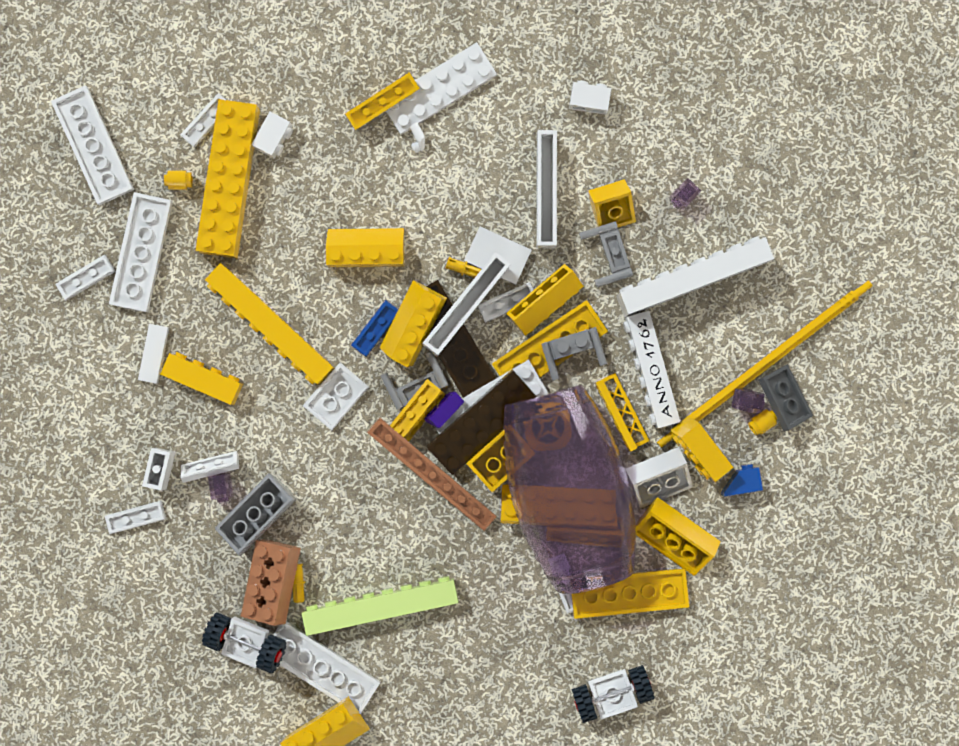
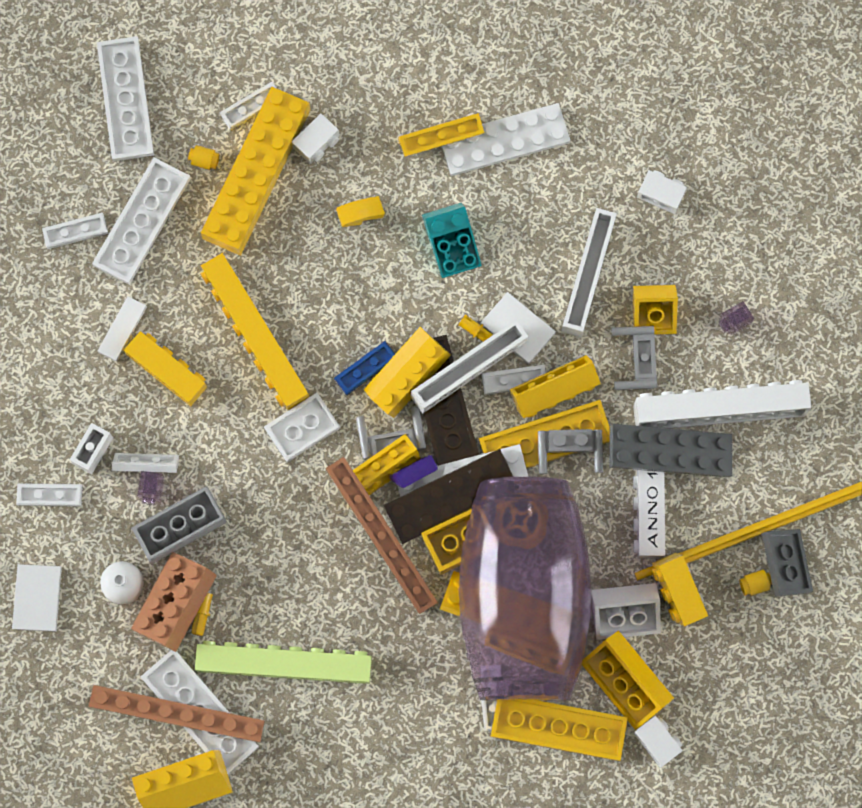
camera: 20 degrees right, 10 degrees down
plate [202,613,287,674] -> none
yellow slope [326,228,404,267] -> none
white arm [410,123,425,153] -> none
yellow fence [594,373,649,452] -> none
blue slope [721,464,763,496] -> none
clear purple brick [731,388,765,413] -> none
none -> white tile [12,564,62,632]
none -> nougat plate [89,685,265,743]
none -> white cylinder [100,561,144,605]
none -> yellow slope [336,196,385,227]
none -> teal slope [422,202,482,278]
none -> dark grey plate [609,424,732,477]
none -> white brick [633,715,683,768]

